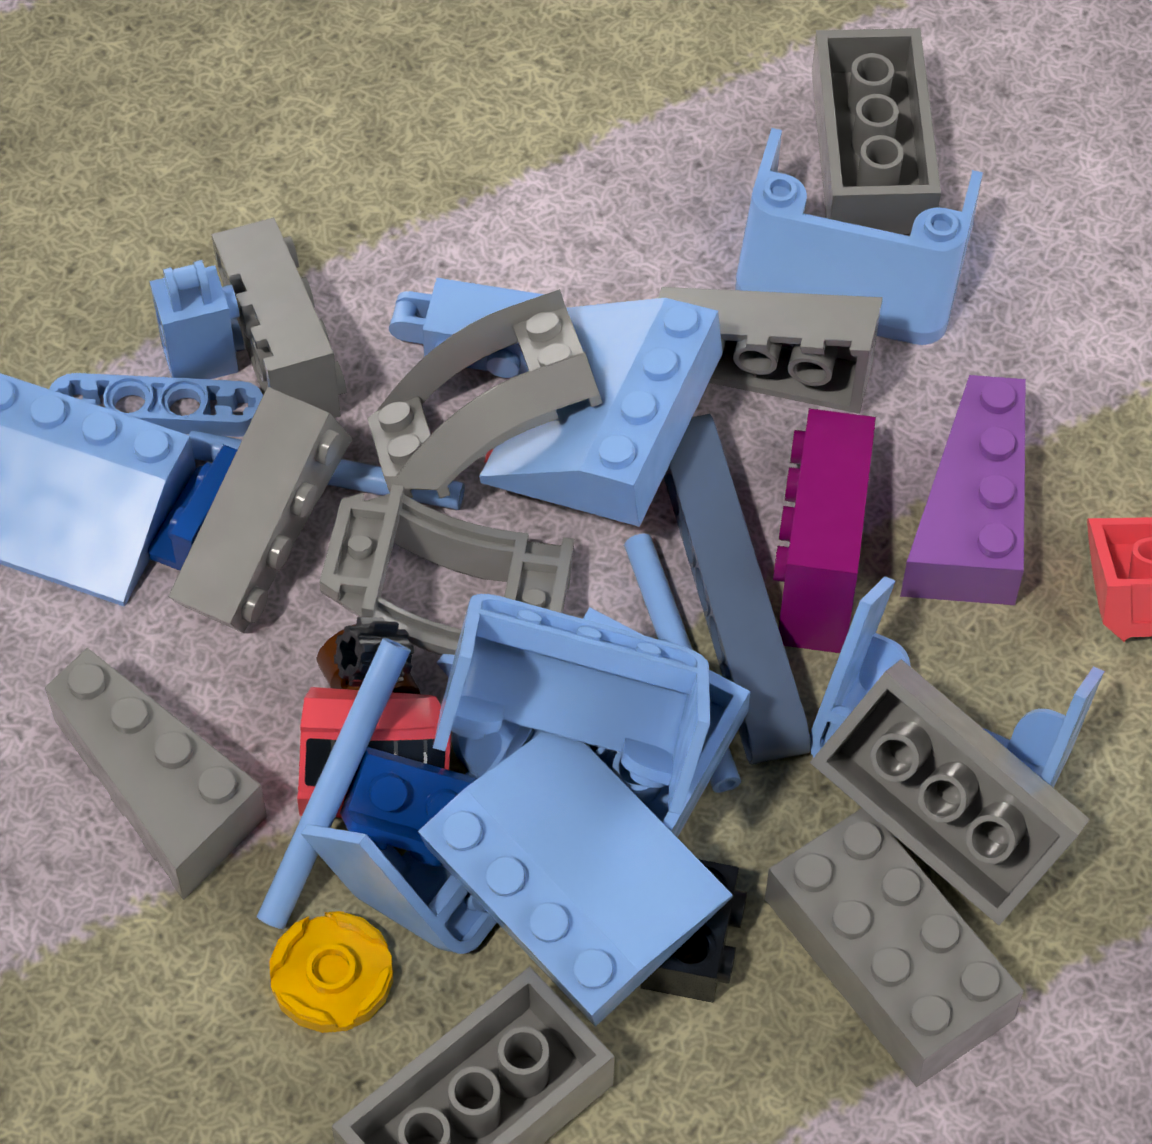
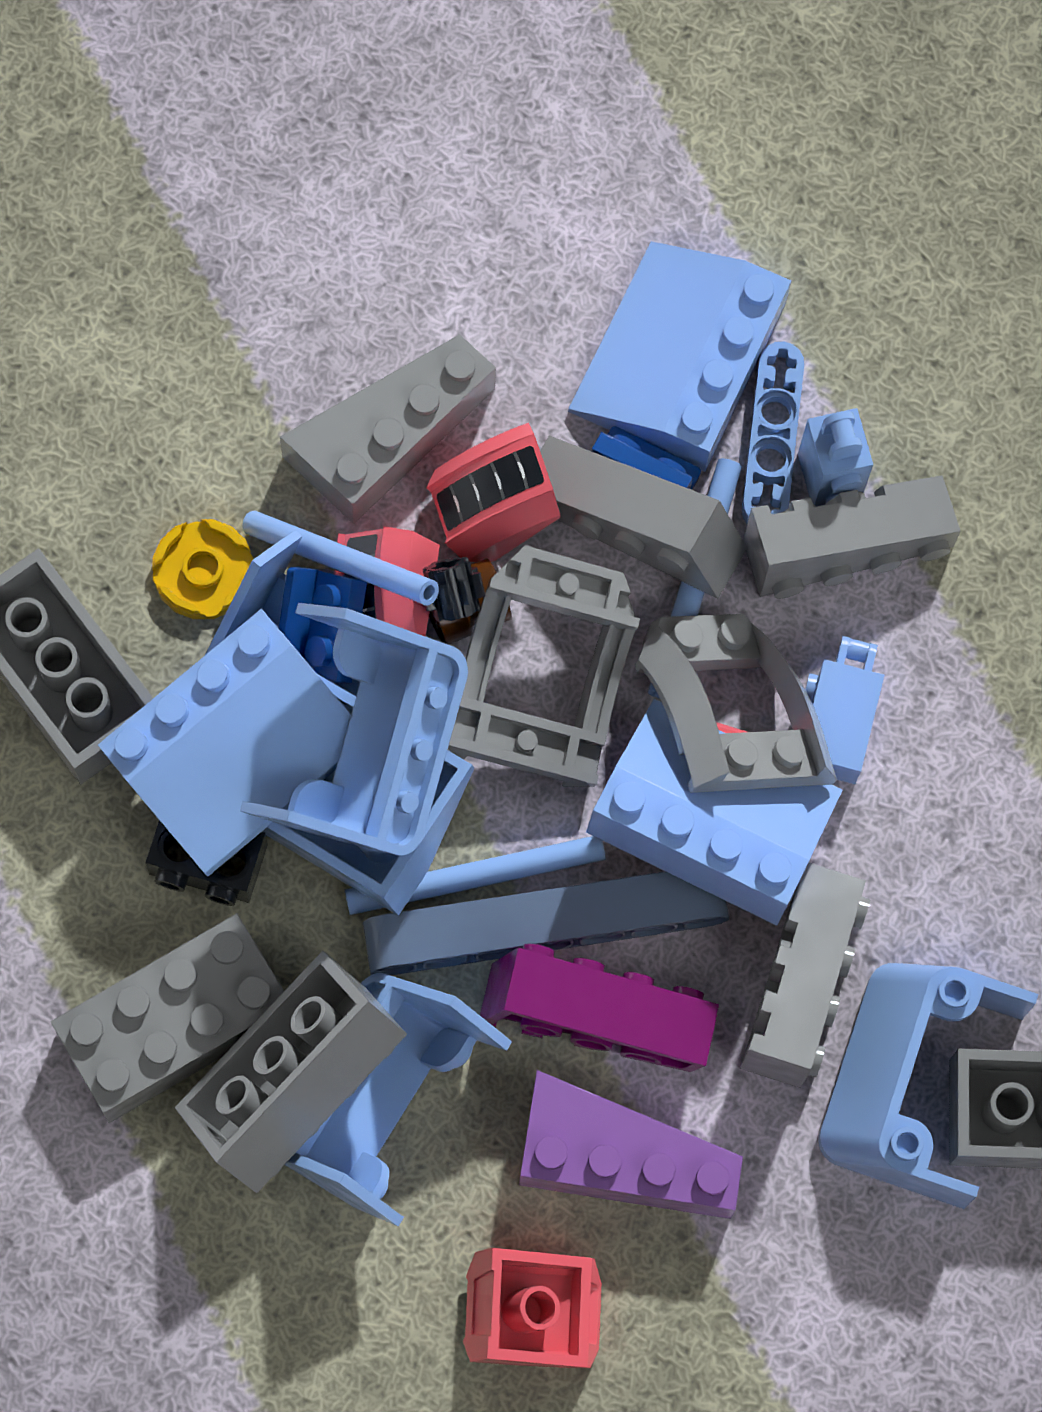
camera: 90 degrees right, 15 degrees up
none -> coral slope [426,423,561,562]

